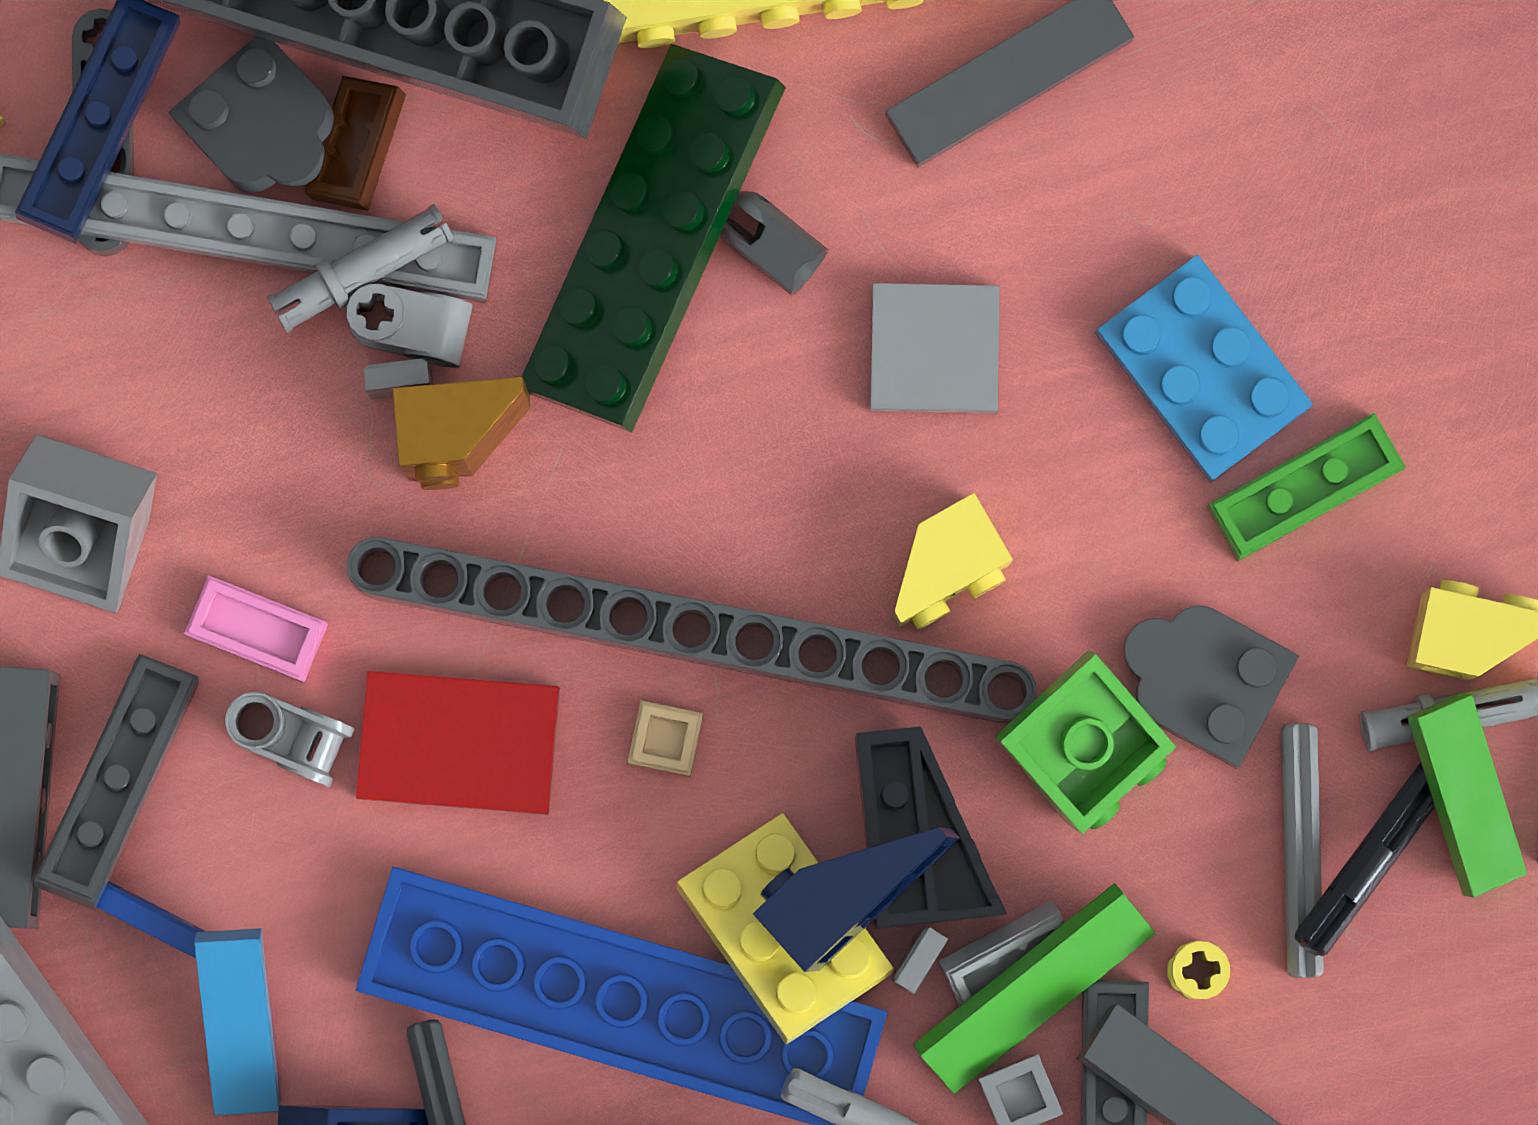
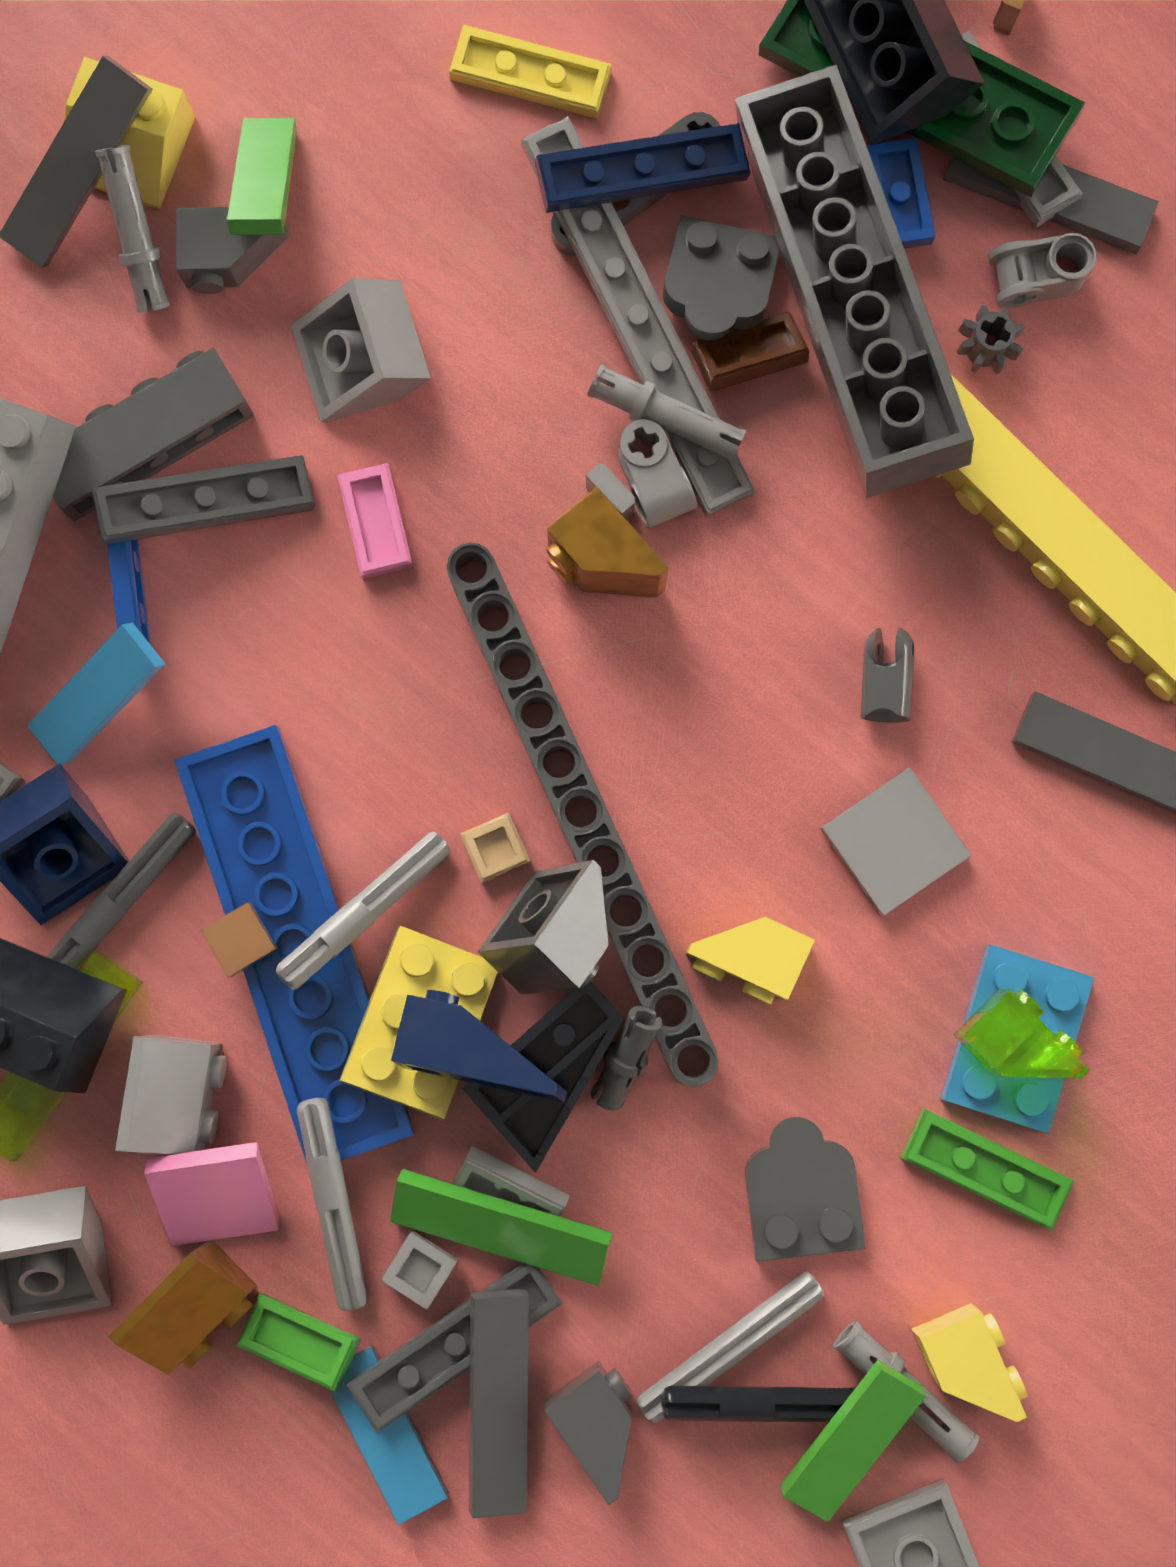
camera: 55 degrees right, 0 degrees up
light grey piece [225,692,355,788] -> none
red tile [356,671,560,815] -> none
dark green plate [522,44,786,433] -> none
light grey tile [892,927,948,994] -> none
bright green plate [994,650,1176,835] -> none
light yellow bush [1167,941,1230,999] -> none
none -> medium nougat tile [201,902,278,977]
none -> light grey axle [276,832,450,990]
none -> dark grey slope [478,860,609,994]
none -> dark grey slope [544,1361,634,1505]
none -> dark grey pin [591,1006,662,1111]
none -> clear neon green slope [953,989,1090,1078]

